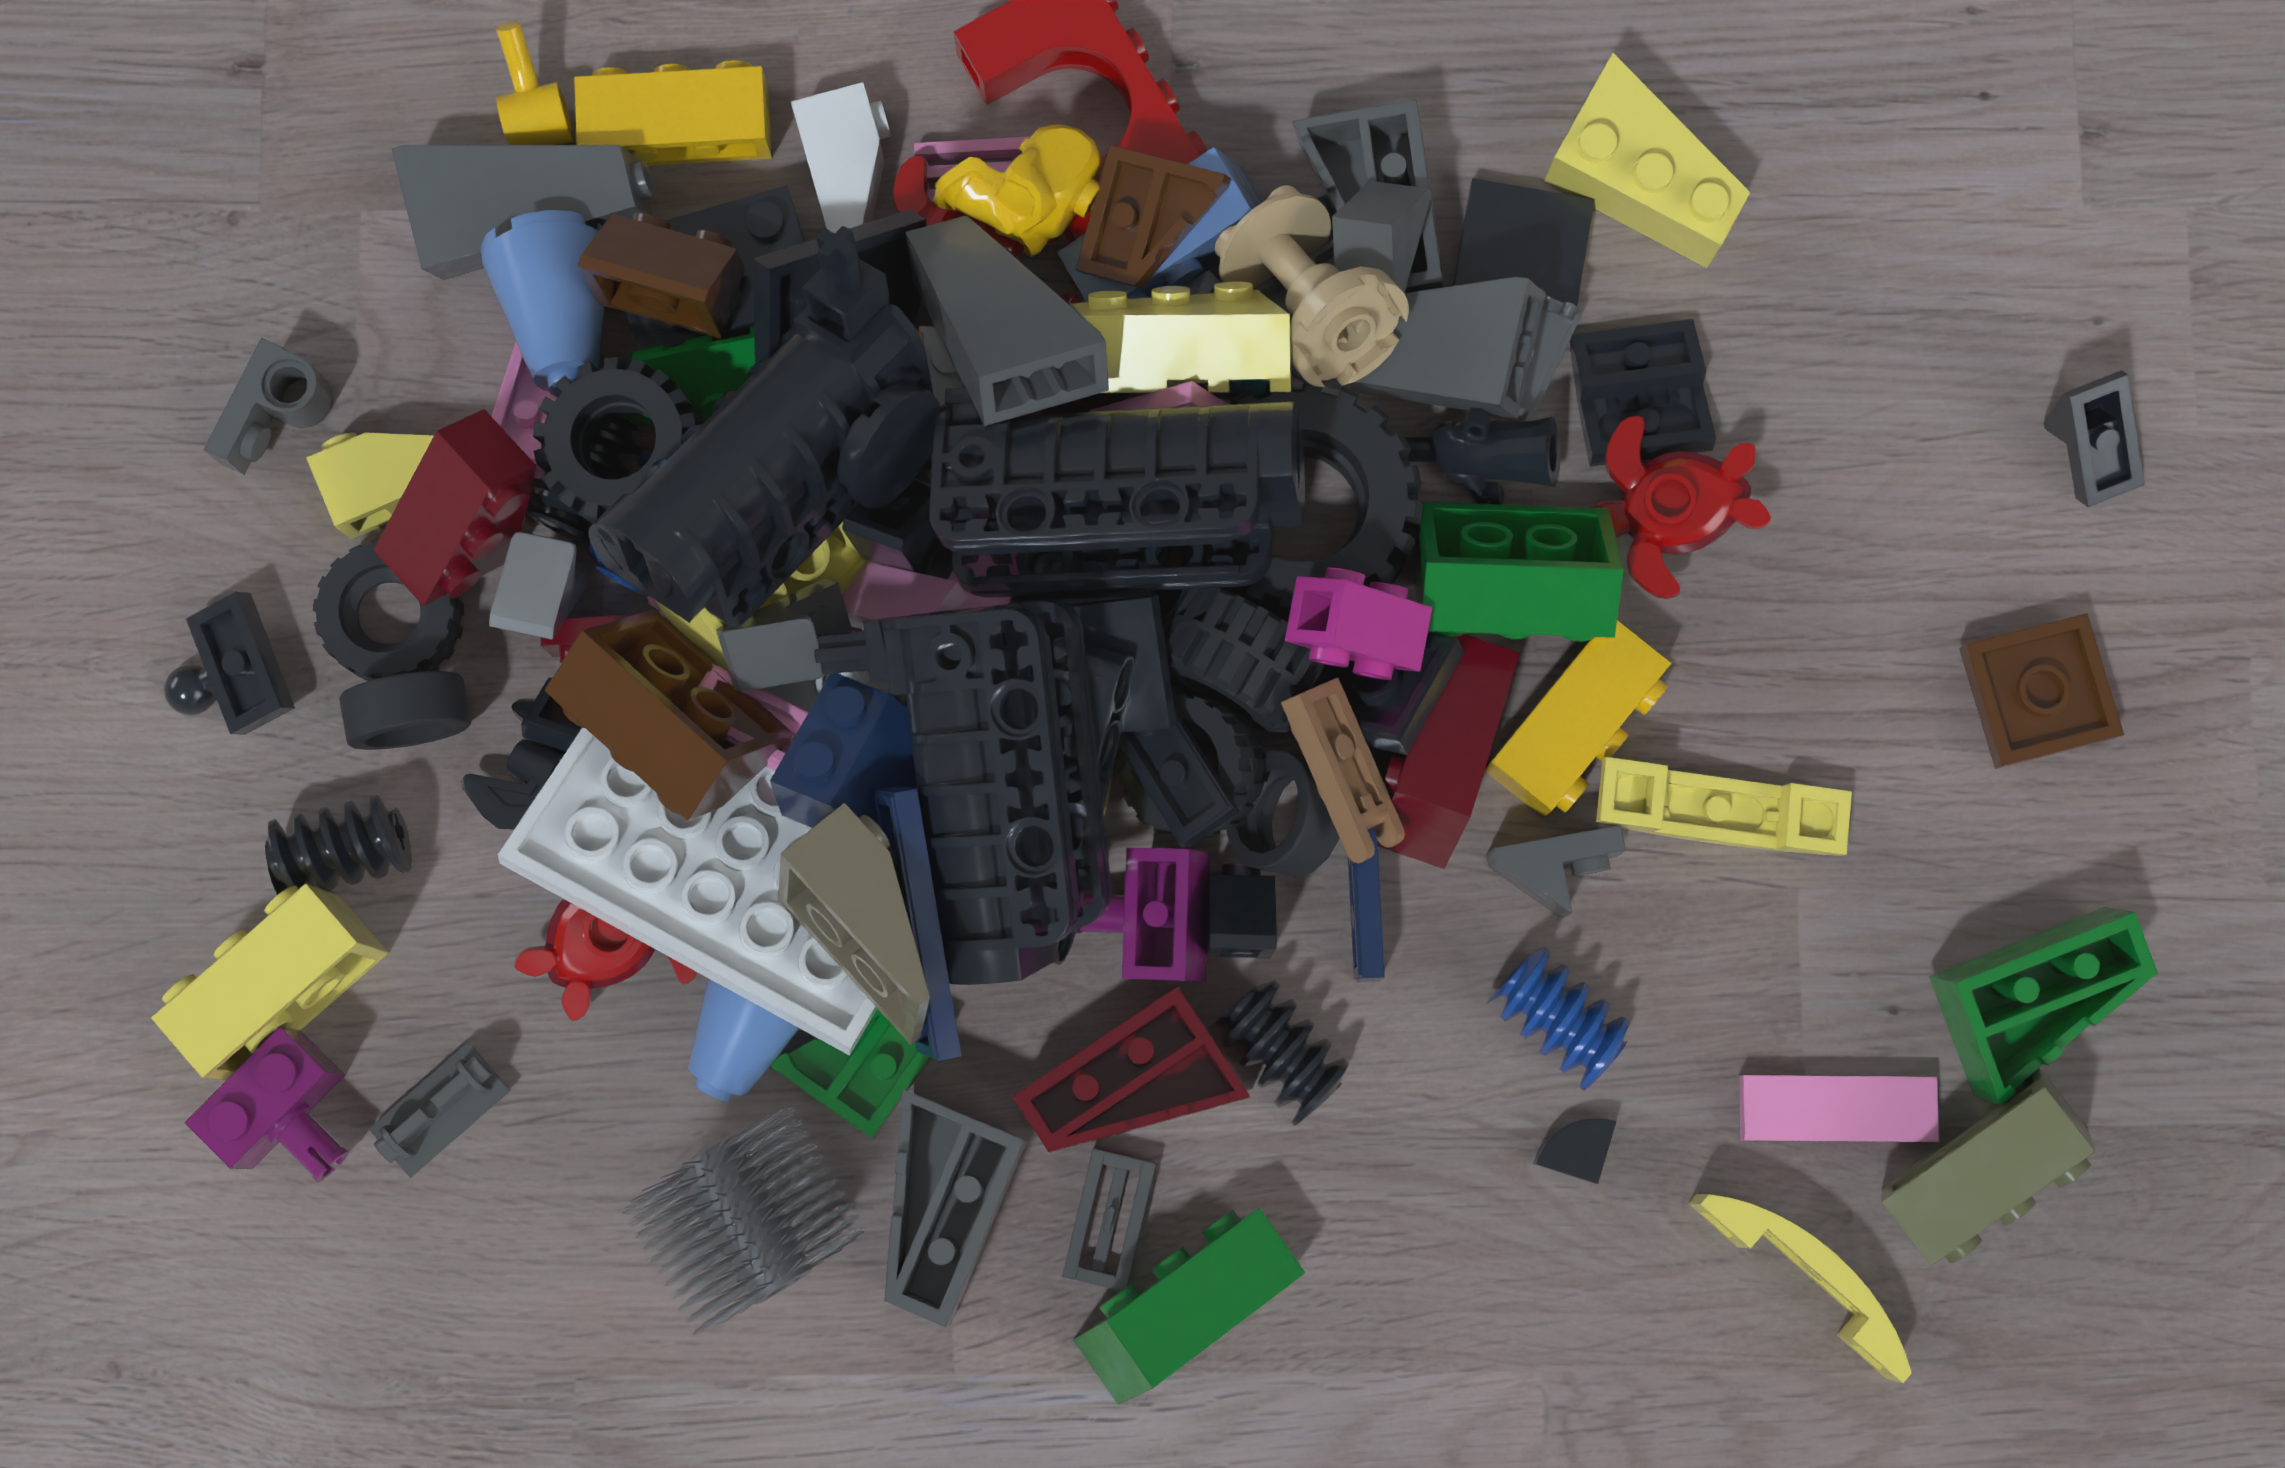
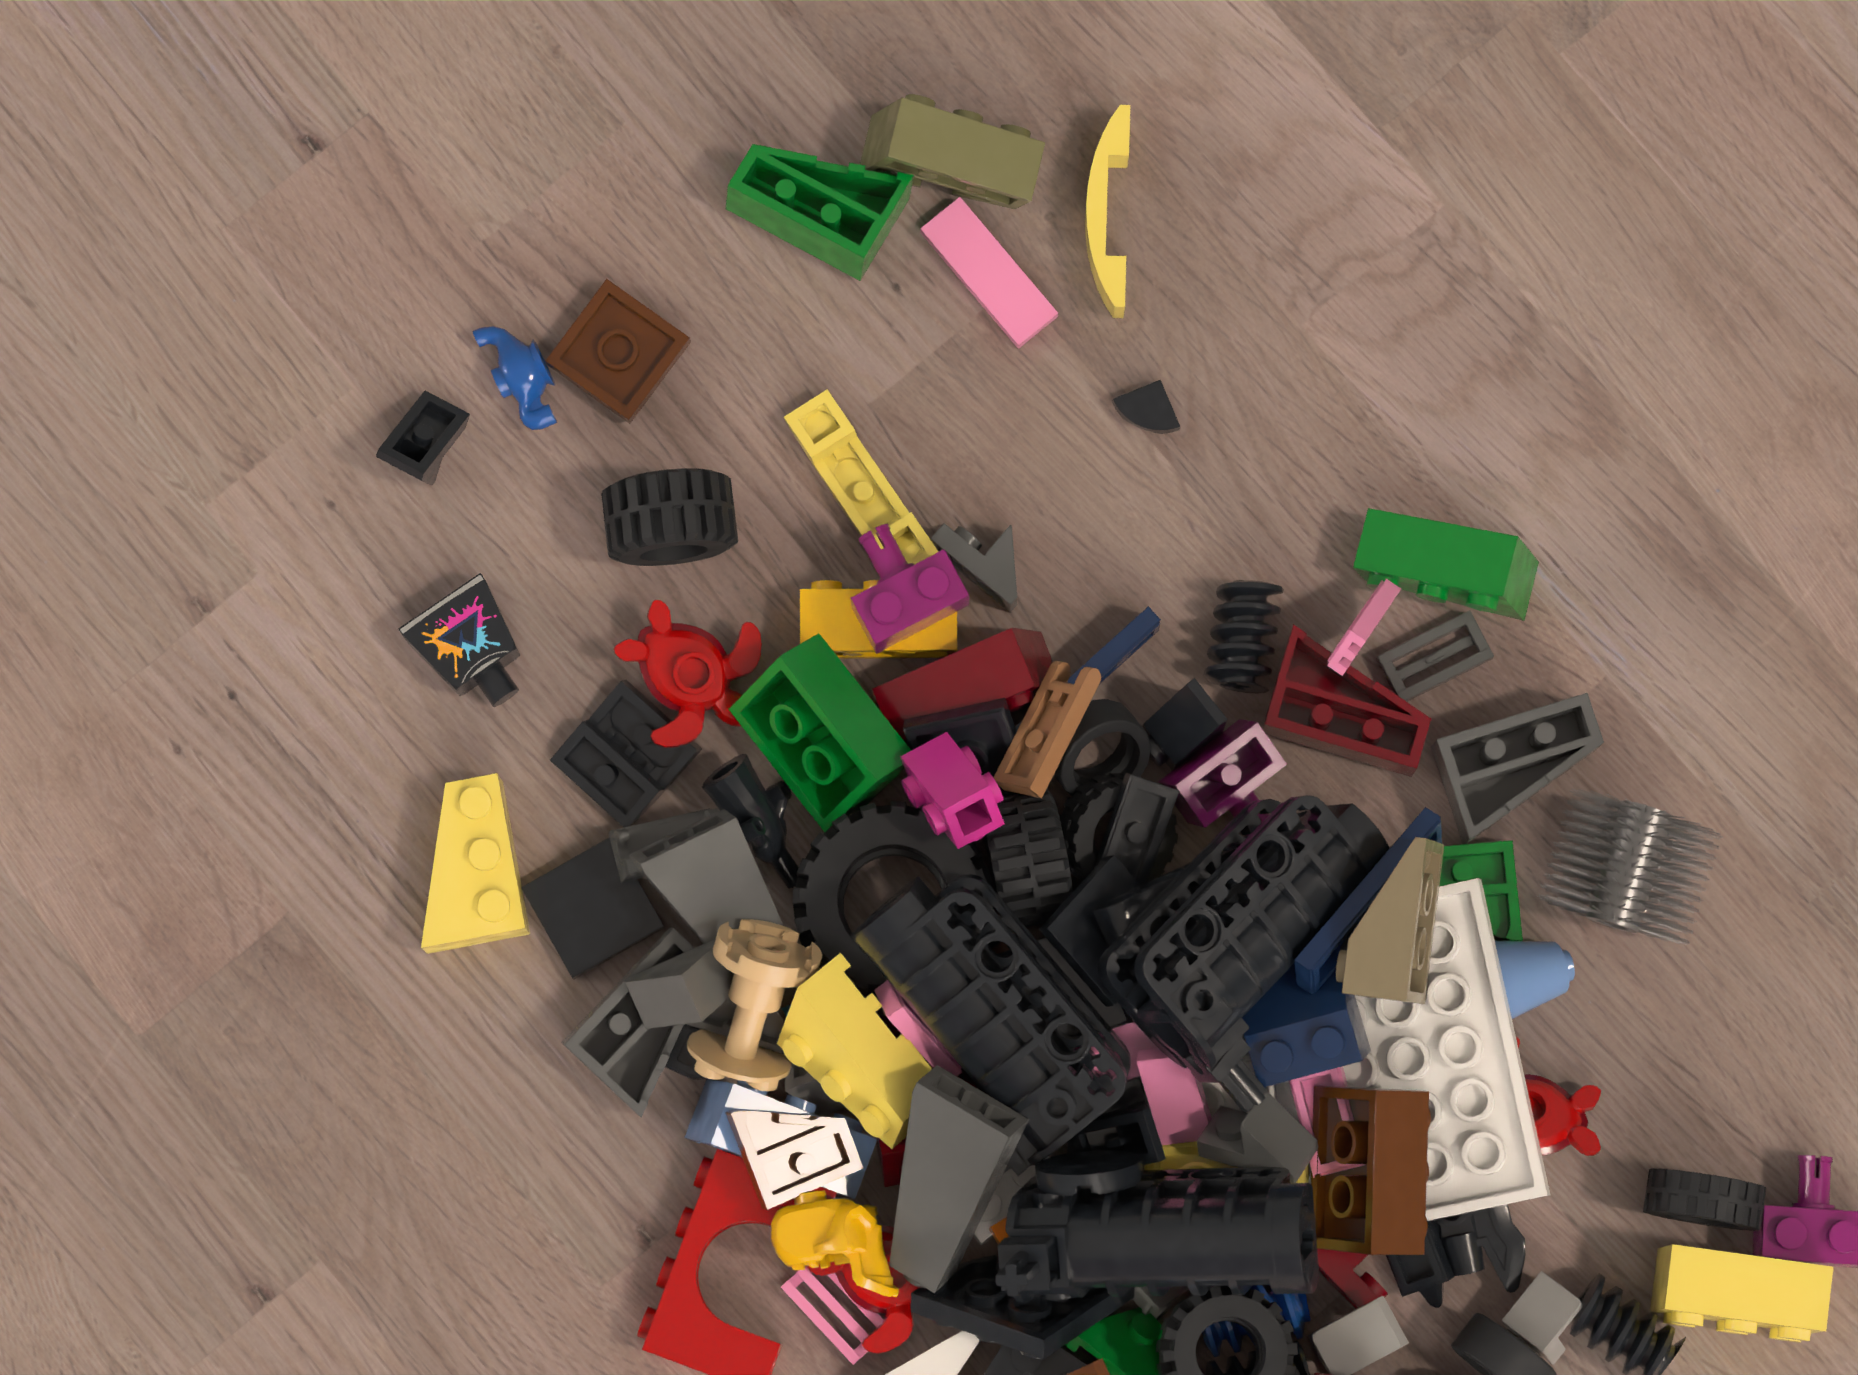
camera: 125 degrees left, 0 degrees up
dark grey hinge [369,1042,511,1178] -> none
blue piece [1486,947,1629,1091] -> none
none -> black torso [398,573,520,707]
none -> blue piece [472,326,557,430]
none -> black tyre [601,468,738,566]
none -> magenta brick [851,524,969,654]
none -> bright pink tile [1327,579,1401,676]
none -> light grey panel [1502,1271,1582,1365]
none -> black tyre [1643,1168,1766,1231]

